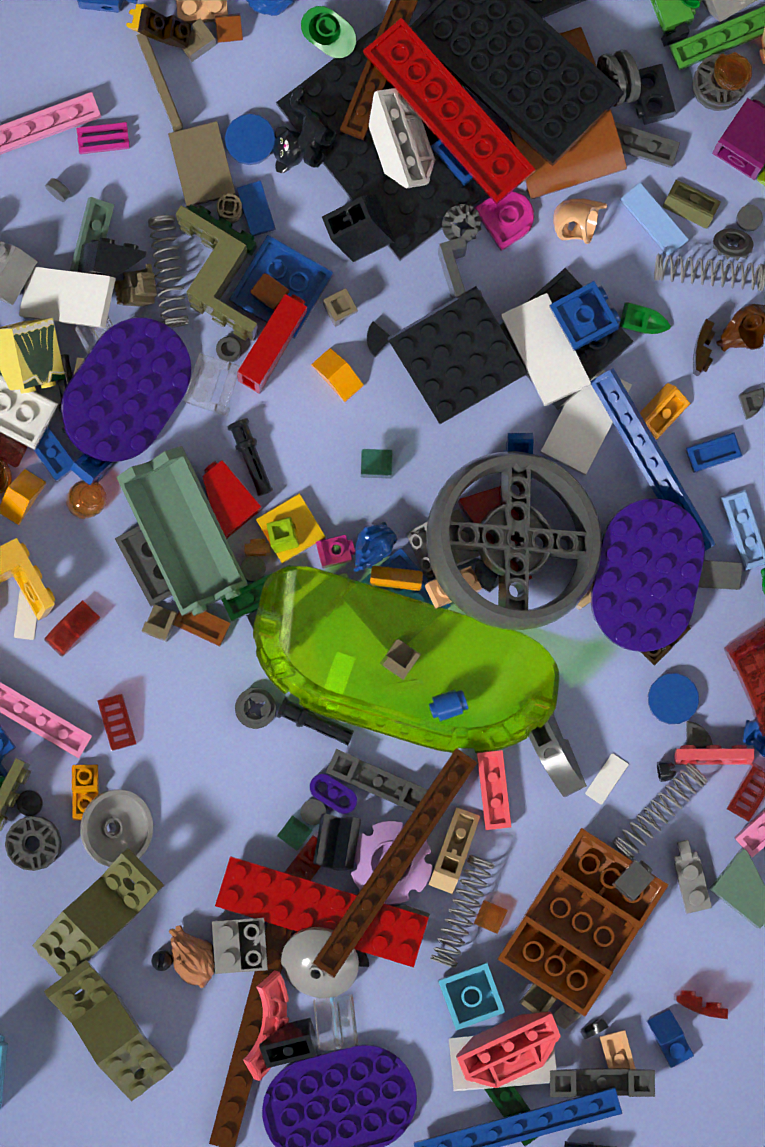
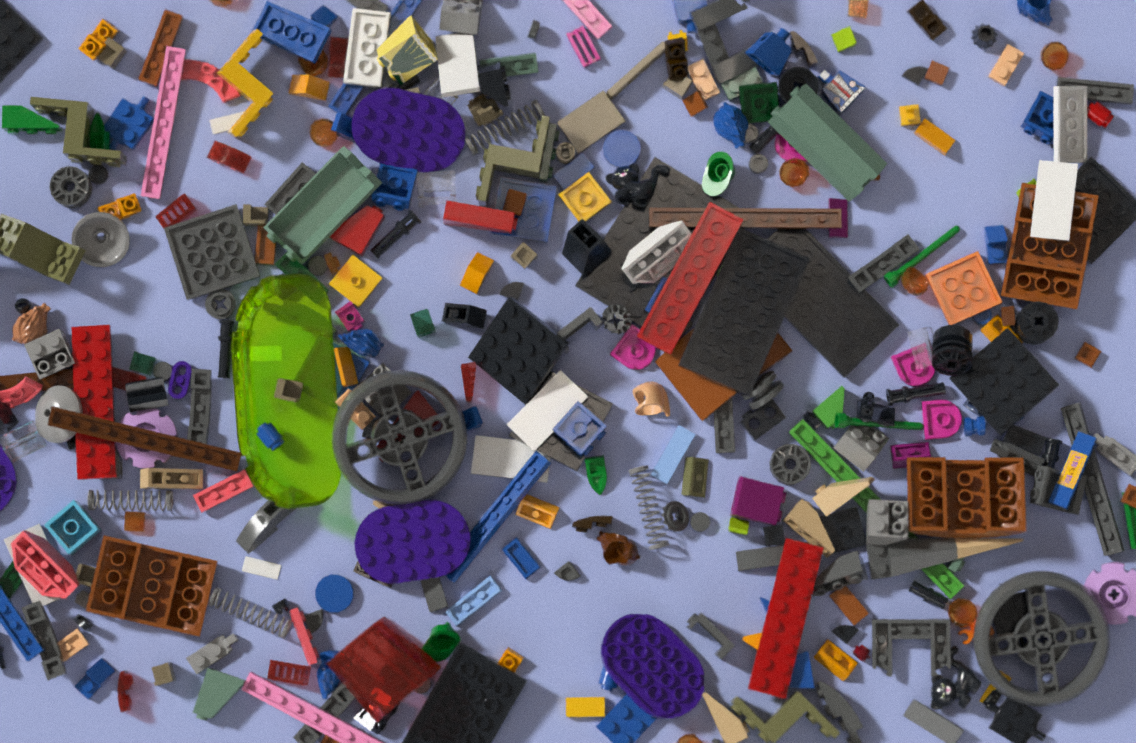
camera: 80 degrees right, 0 degrees up
dark grey tile [216,336,242,363] -> none
lime slope [266,517,299,553] -> none
dark grey brick [612,860,655,901] -> none
clear orange hair [714,52,752,91] -> none
none -> dark tan panel [151,662,176,686]
none -> dark grey plate [164,204,260,301]
none -> blue plate [372,163,418,211]
none -> black slope [442,303,487,329]
none -> clear red slope [461,362,476,403]
none -> yellow plate [558,172,612,222]

